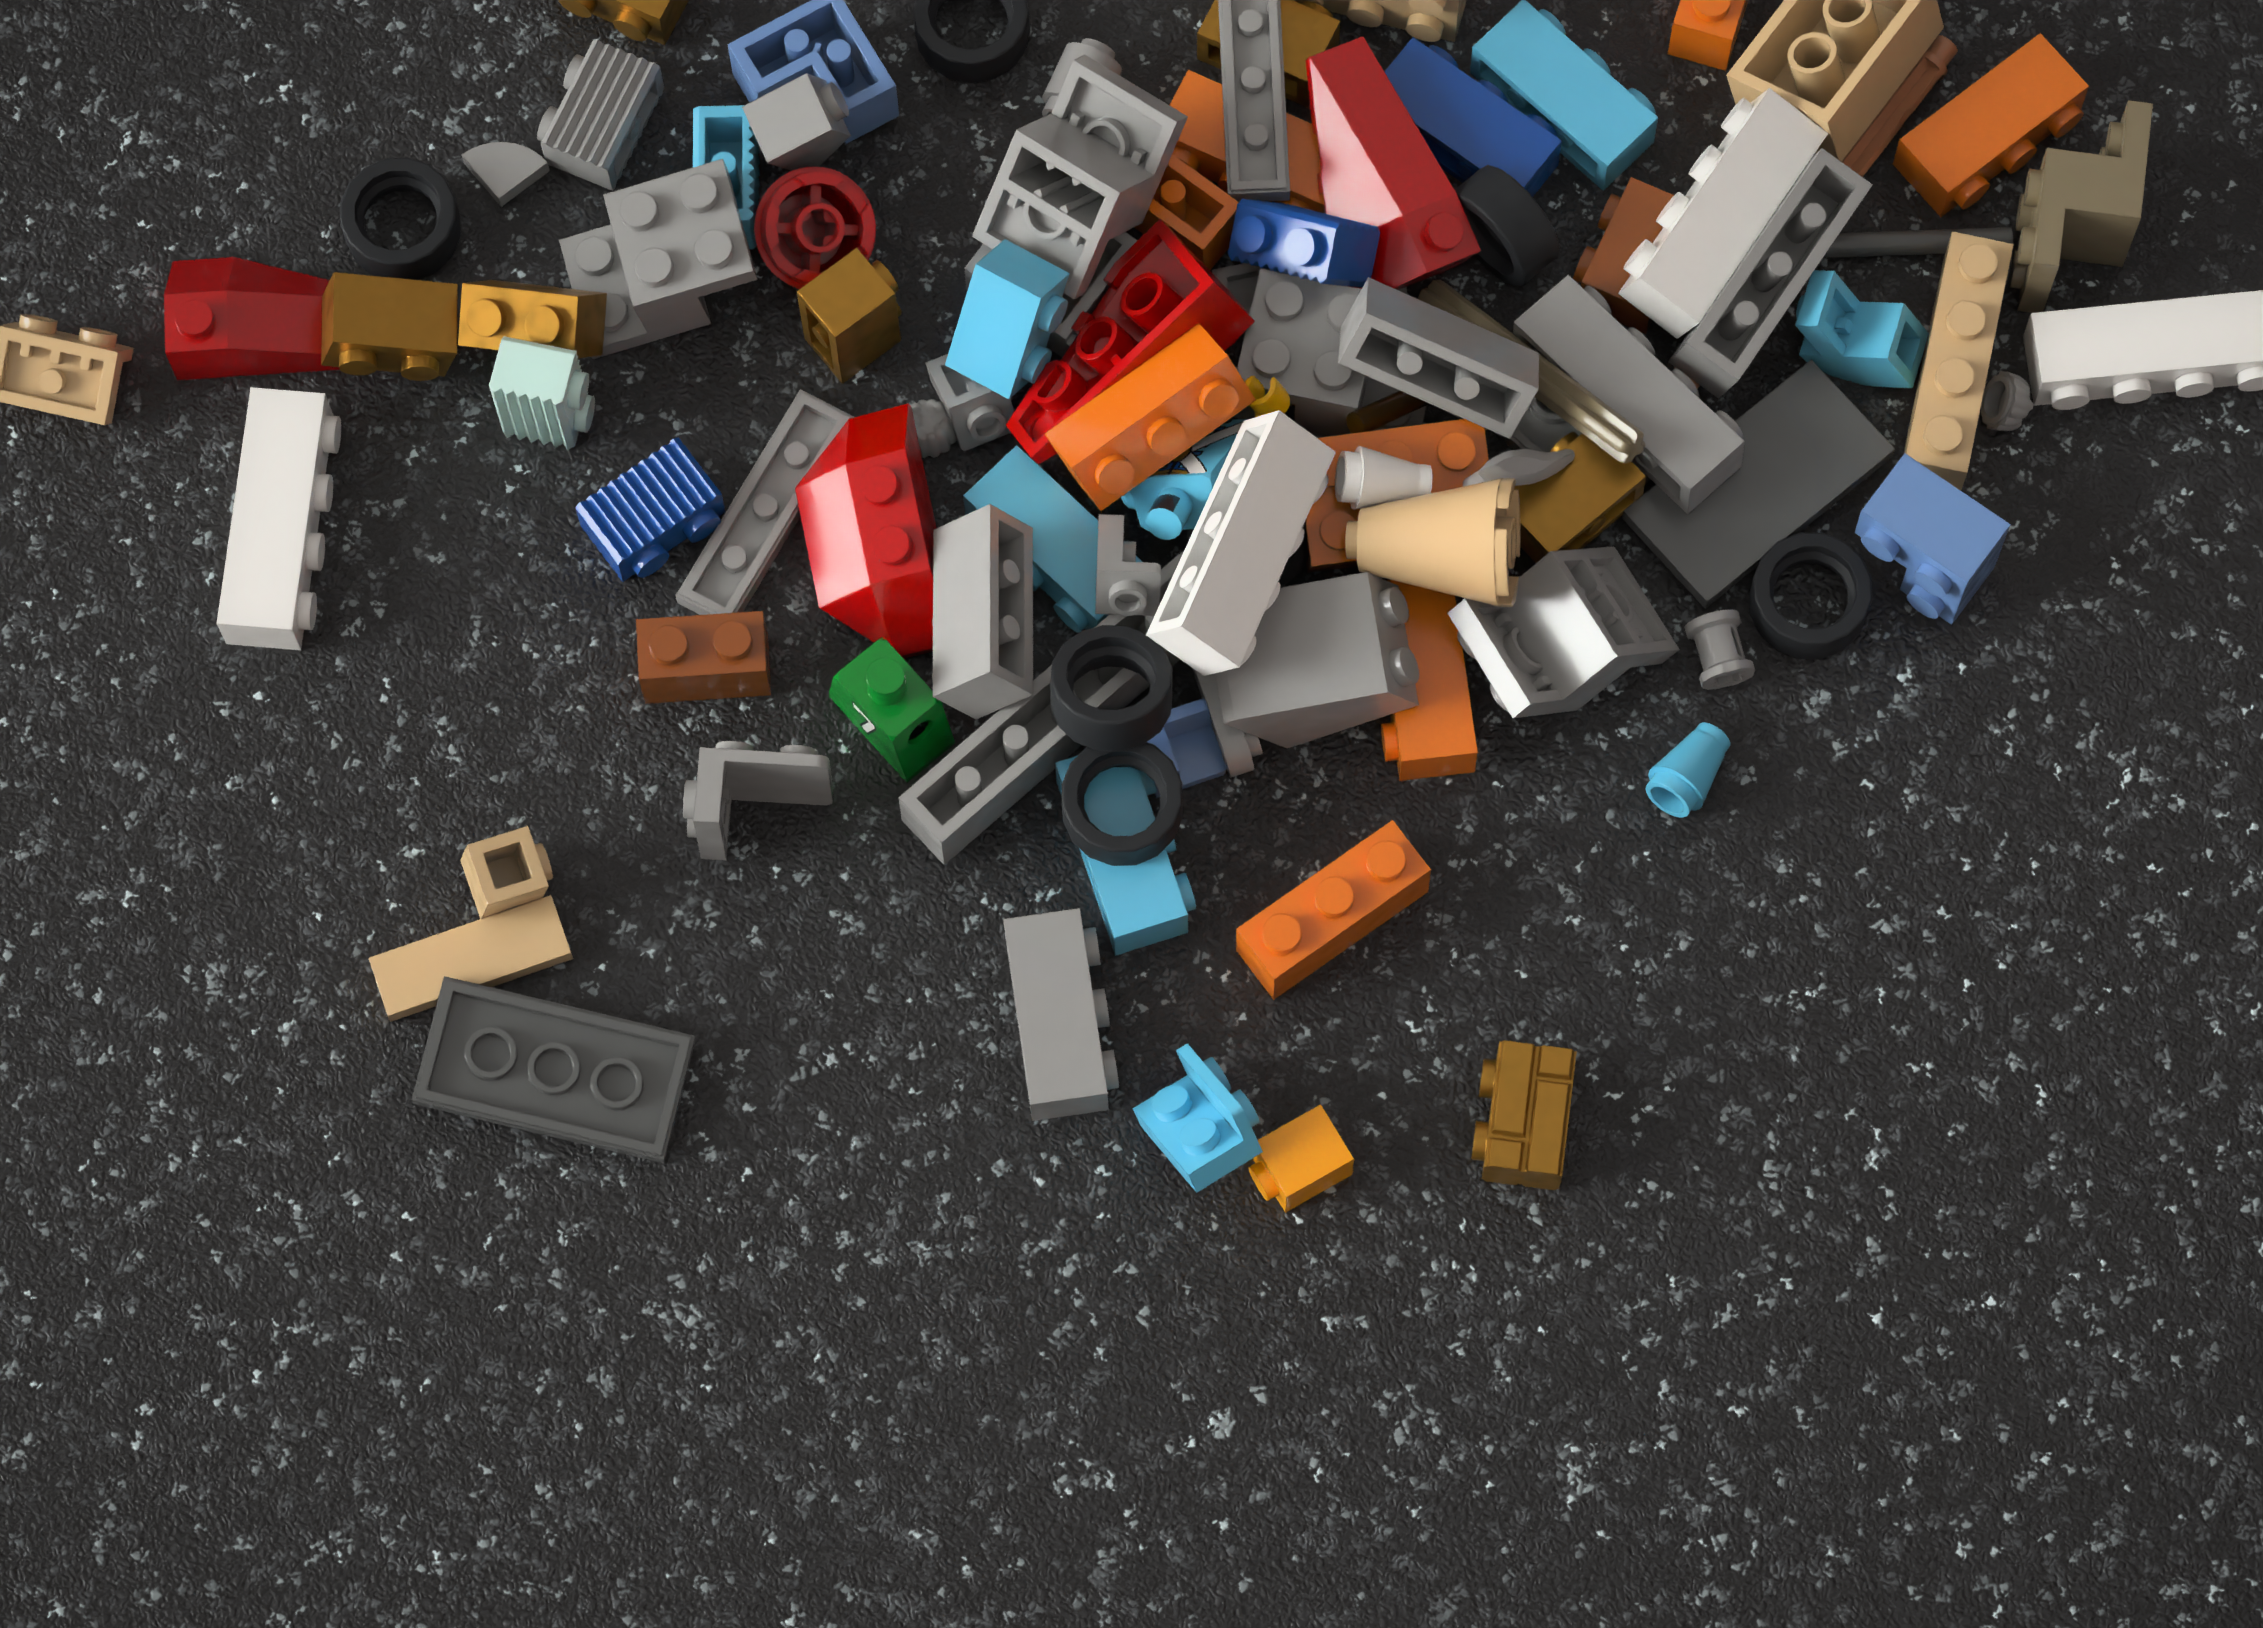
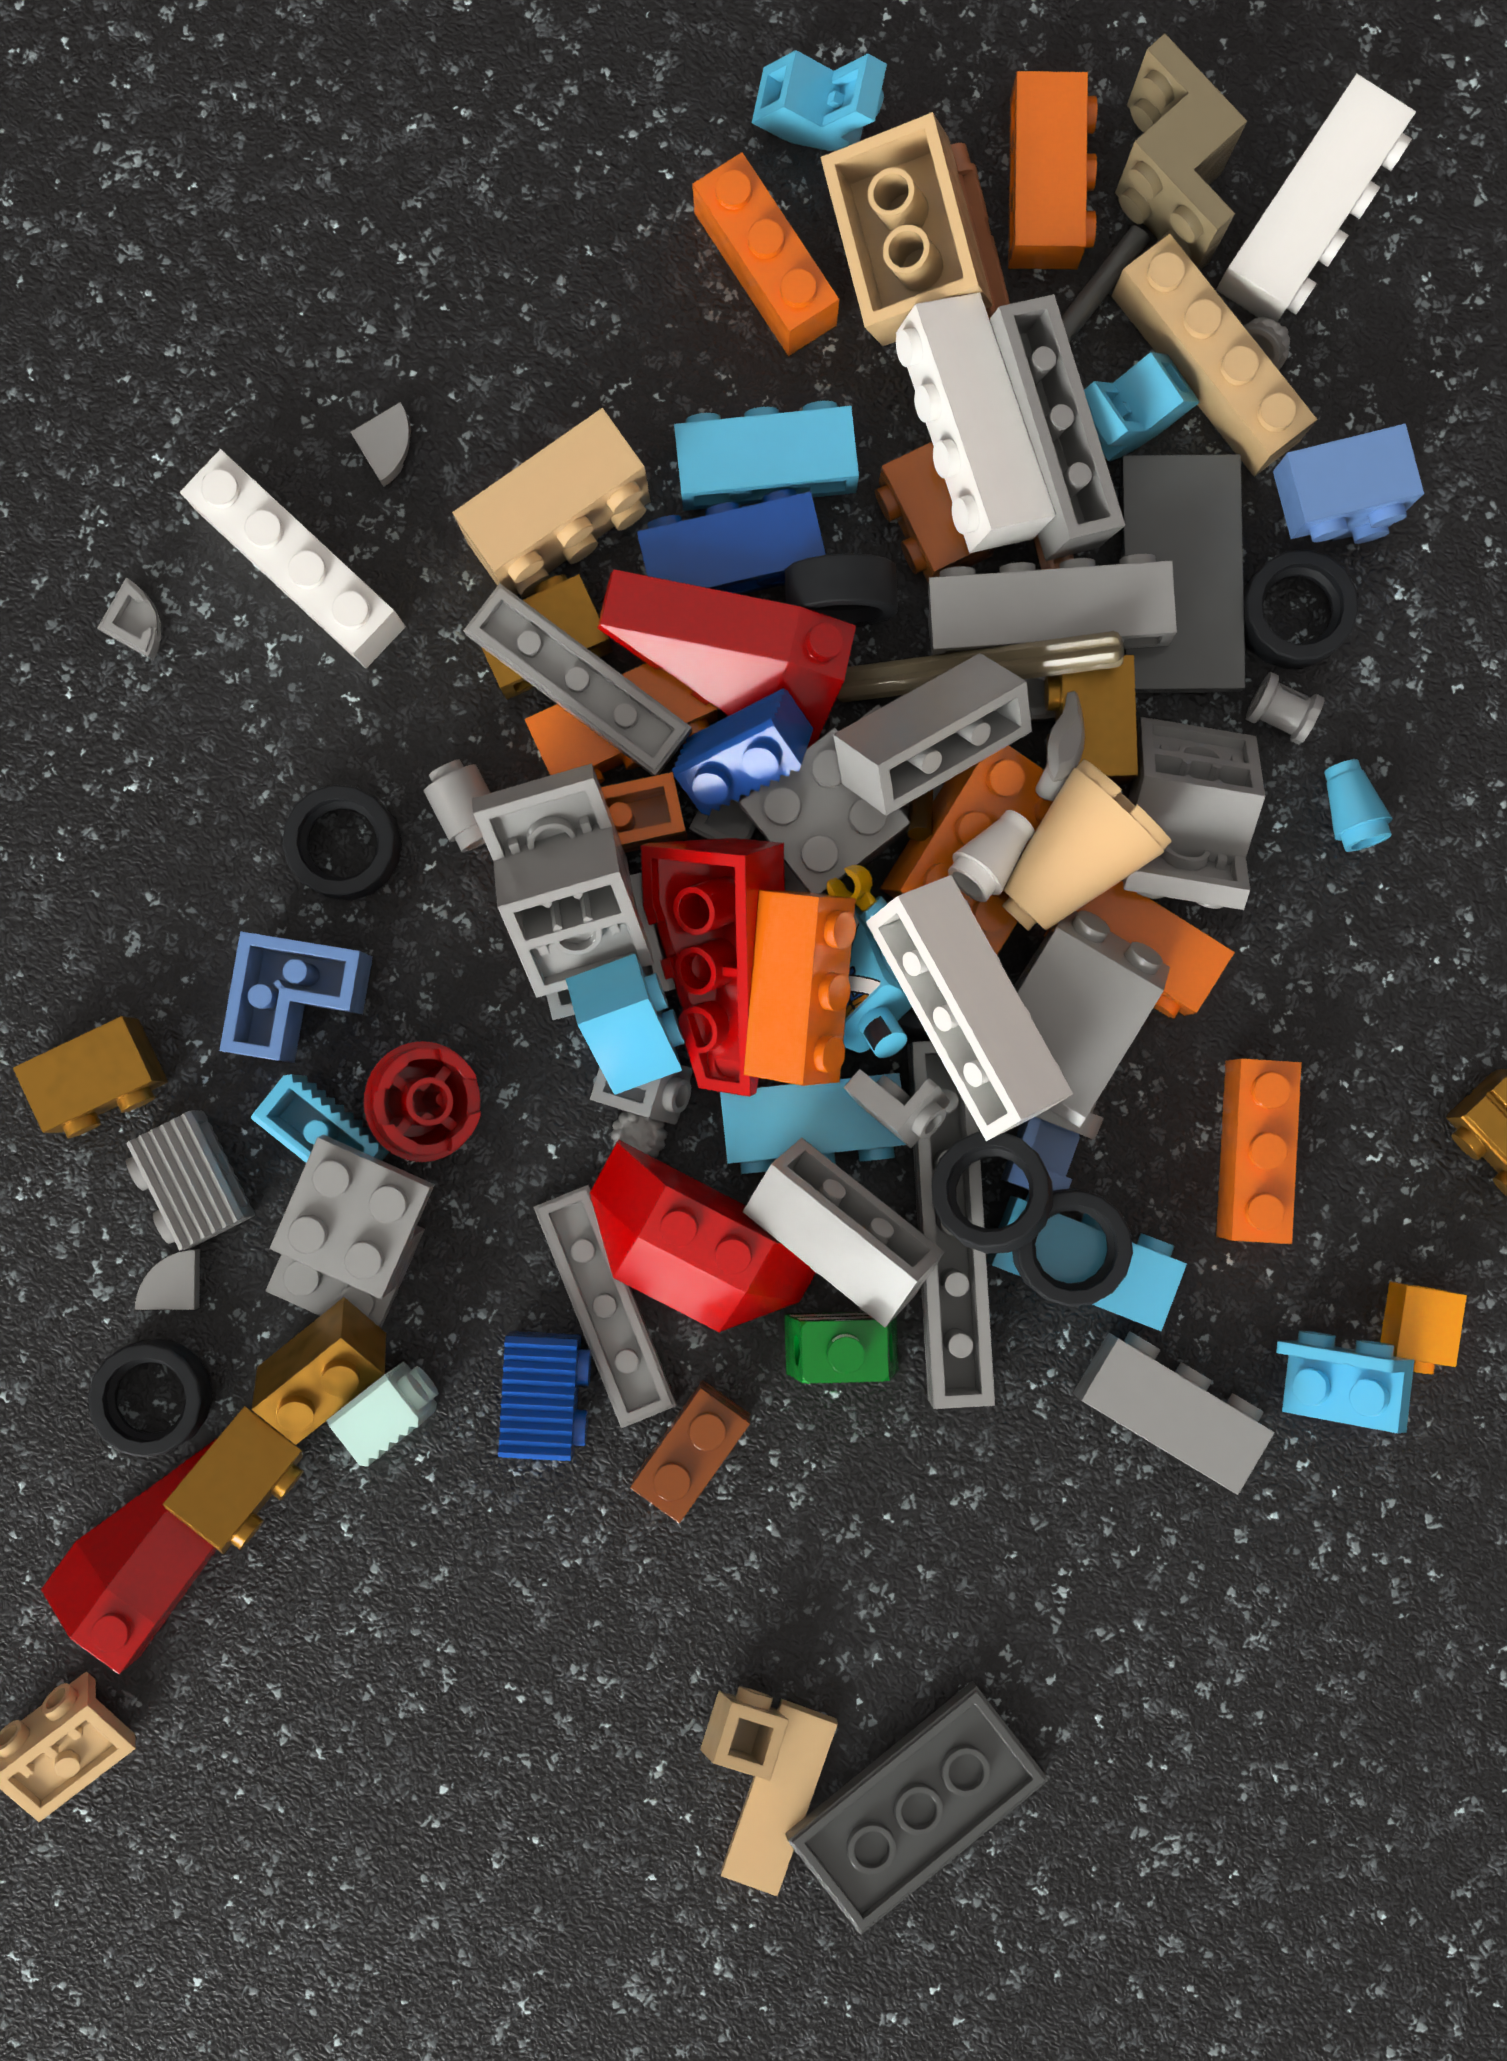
camera: 50 degrees left, 15 degrees up
white brick [217,387,341,650] -> none
light grey bracket [683,741,833,861] -> none
light grey slope [742,73,851,171] -> none
pearl gold brick [797,248,902,384] -> none

